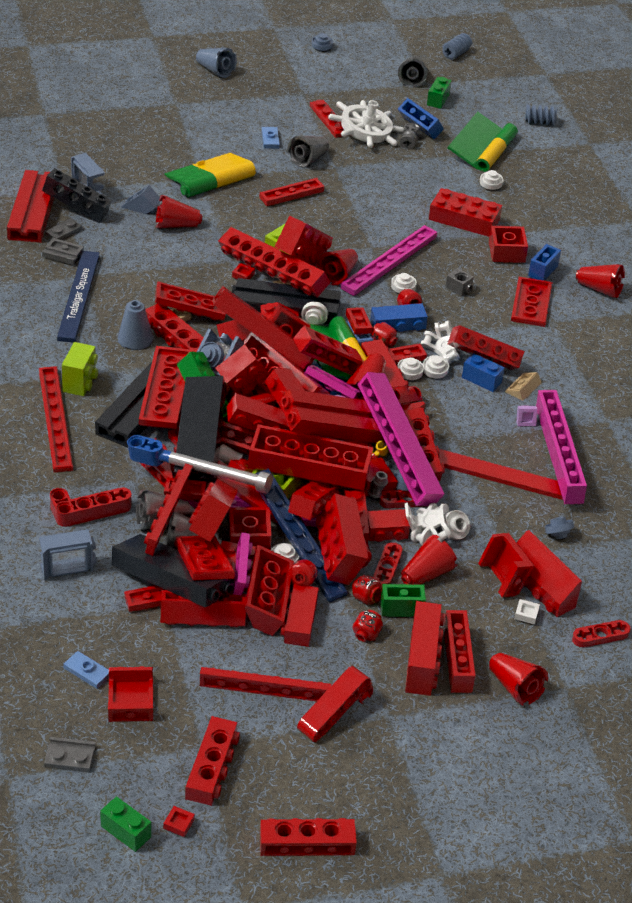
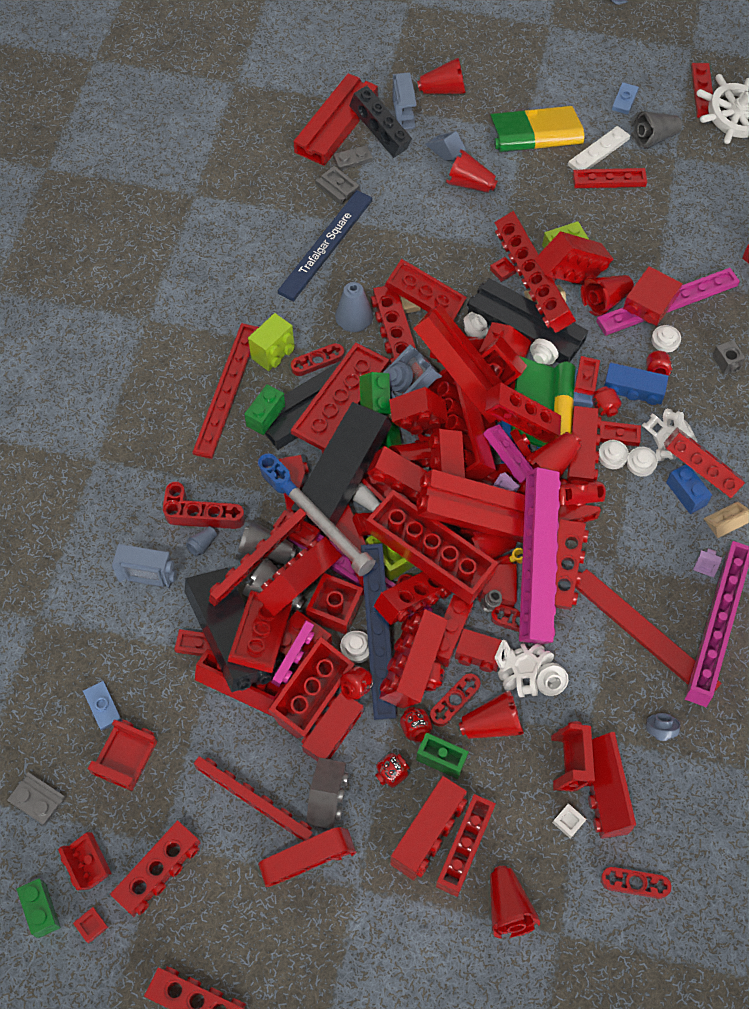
camera: 30 degrees right, 20 degrees up
none -> red bracket [58,832,112,891]
none -> sand blue cone [186,526,217,556]
none -> green brick [244,384,286,436]
none -> red beam [291,343,344,376]
none -> flat silver brick [306,758,349,829]
none -> red cone [417,58,466,94]
none -> red plate [510,428,531,457]
none -> white plate [568,126,630,170]
none -> red brick [623,266,683,326]

